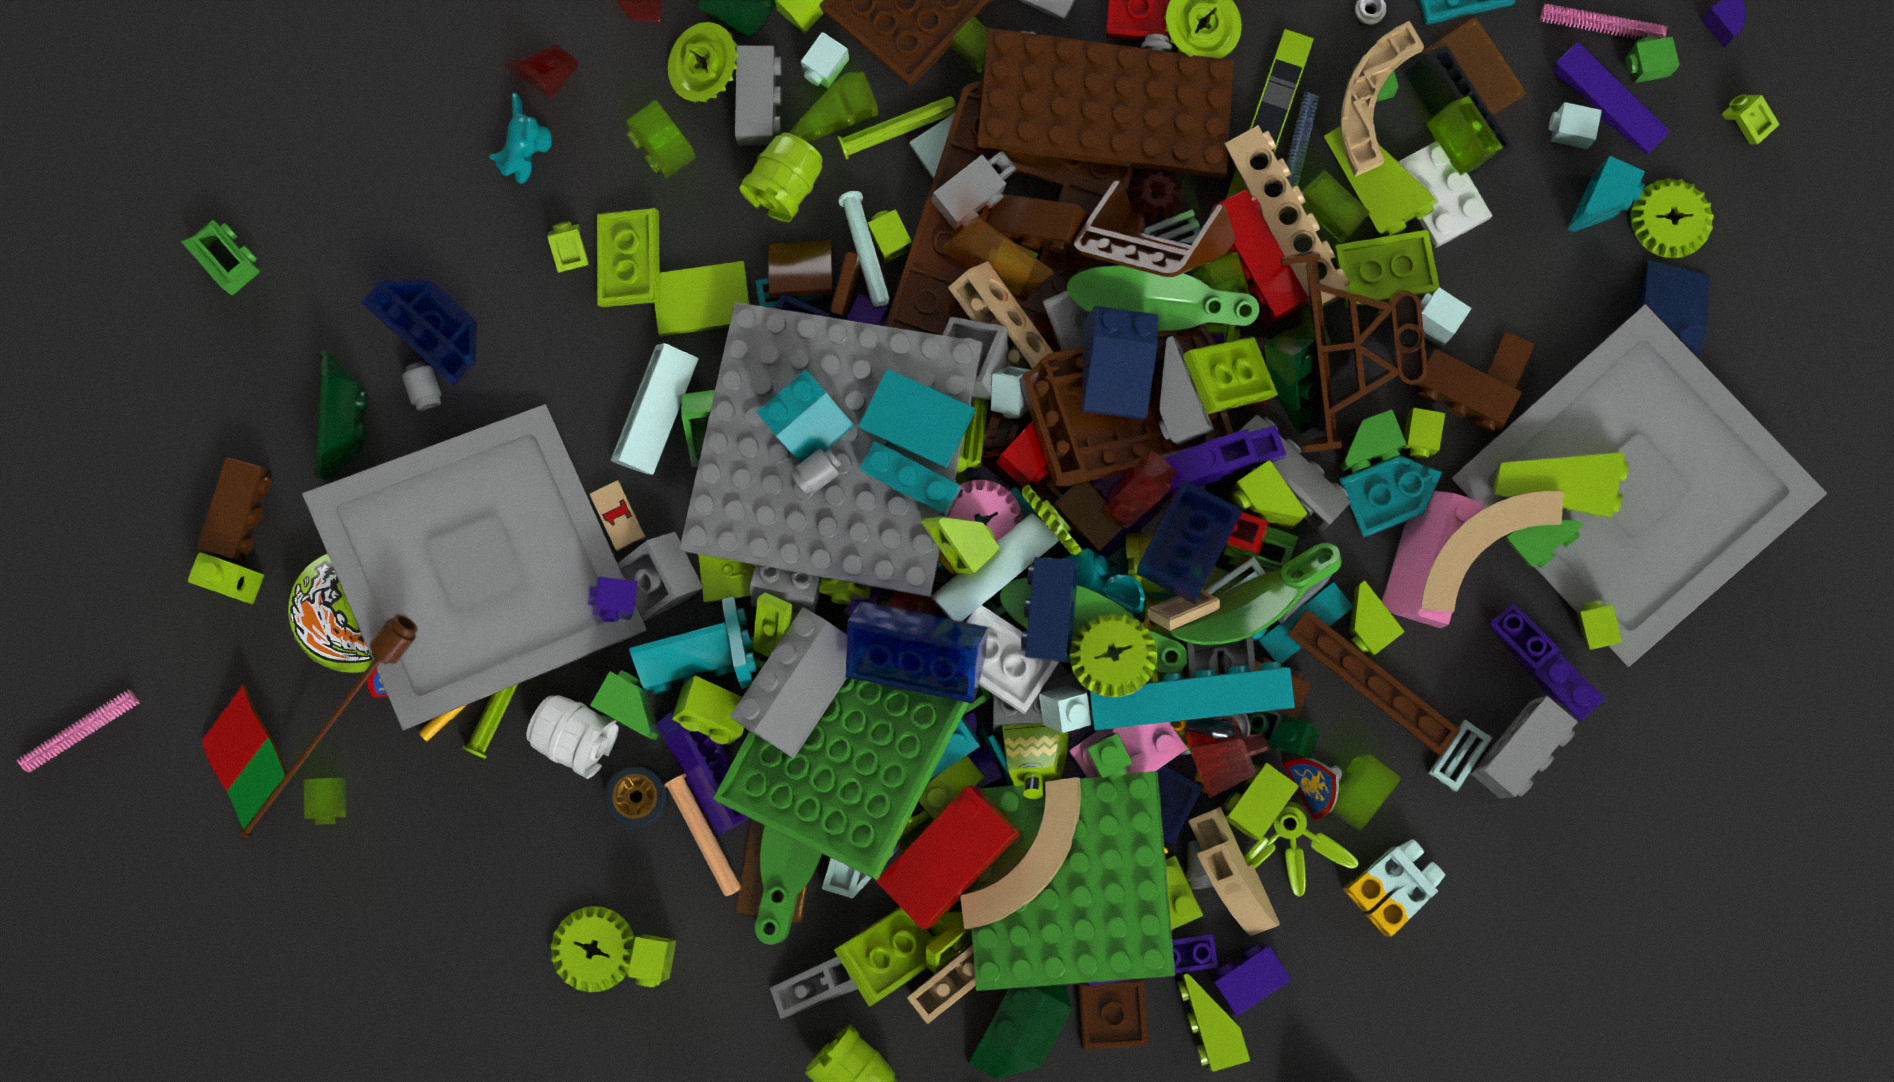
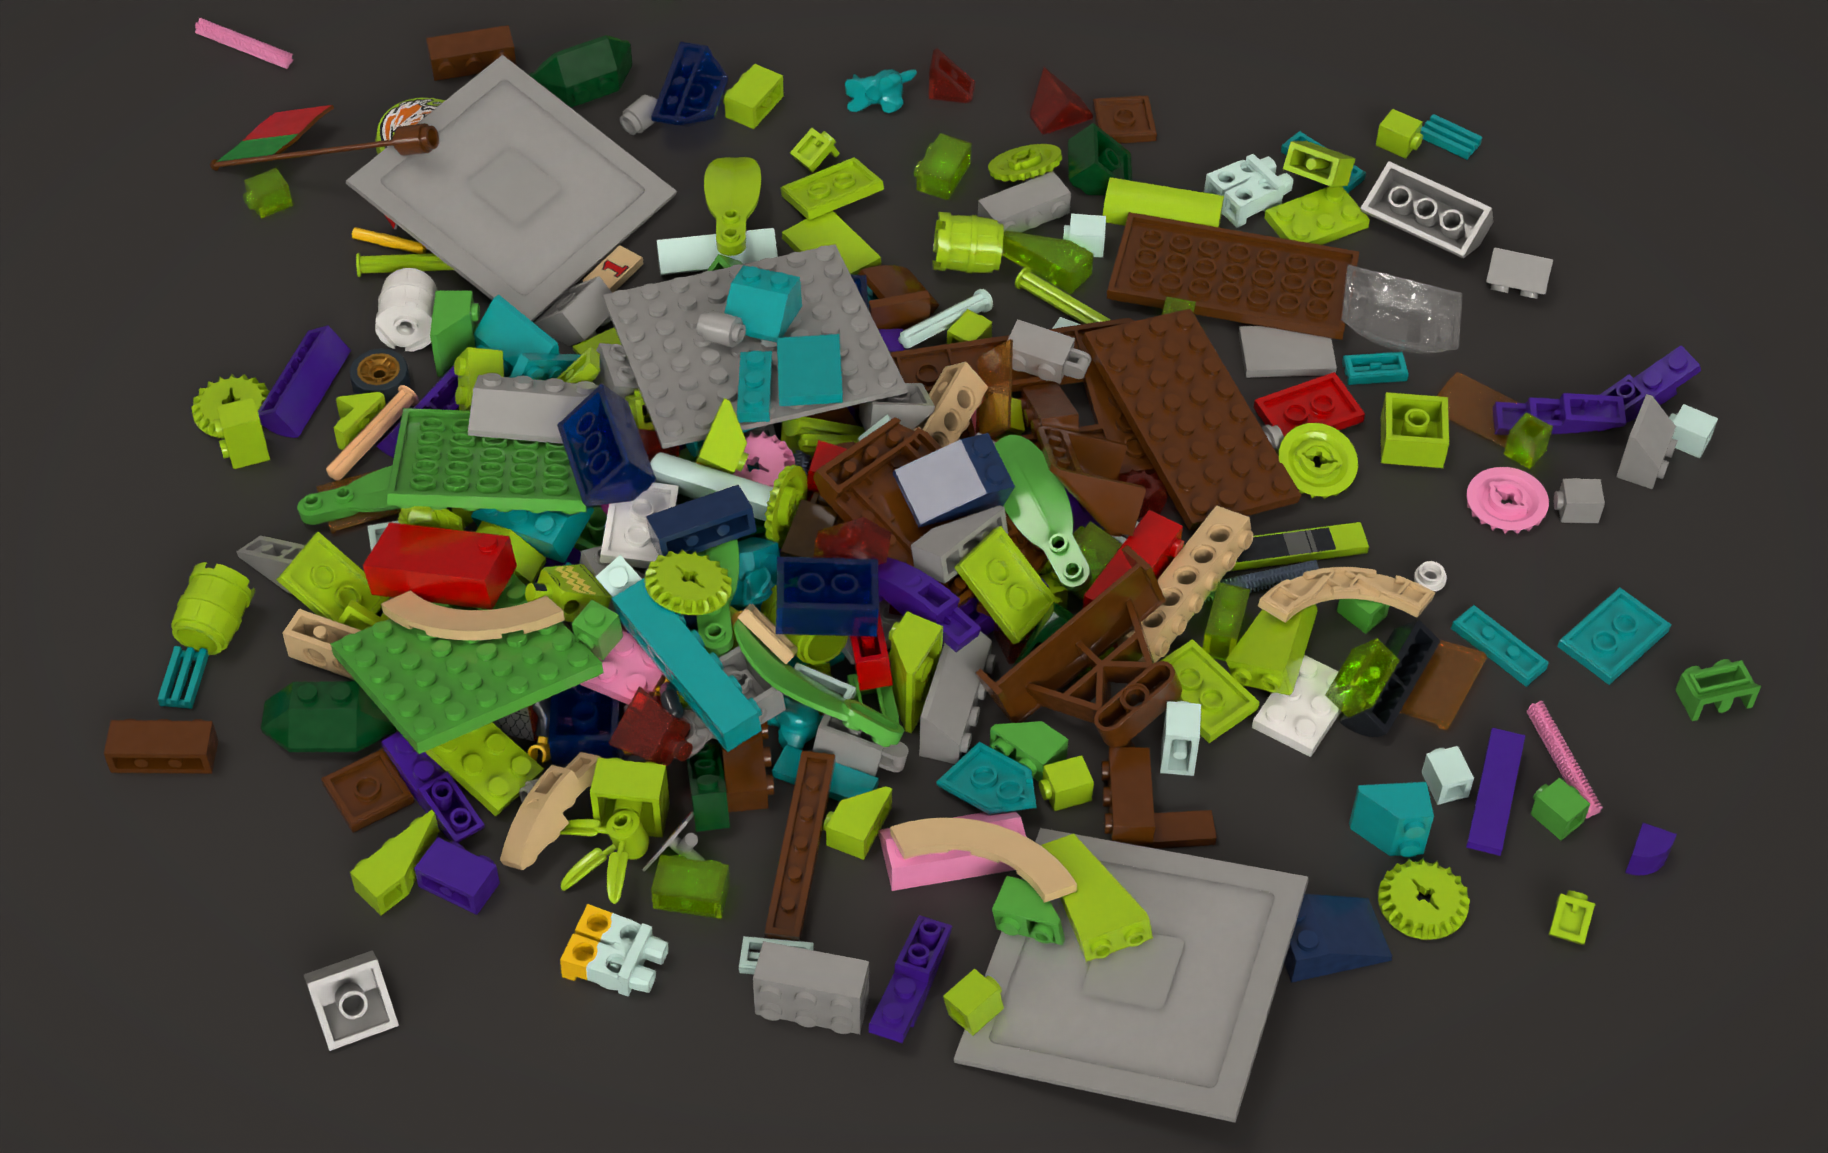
camera: 55 degrees right, 30 degrees down
lime torso [188,552,264,604] -> none
dark purple brick [587,577,637,622] -> none
none -> dark purple brick [258,325,351,438]
none -> lime slope [333,392,386,450]
none -> lime plant [704,157,761,256]
none -> lime brick [723,64,784,129]

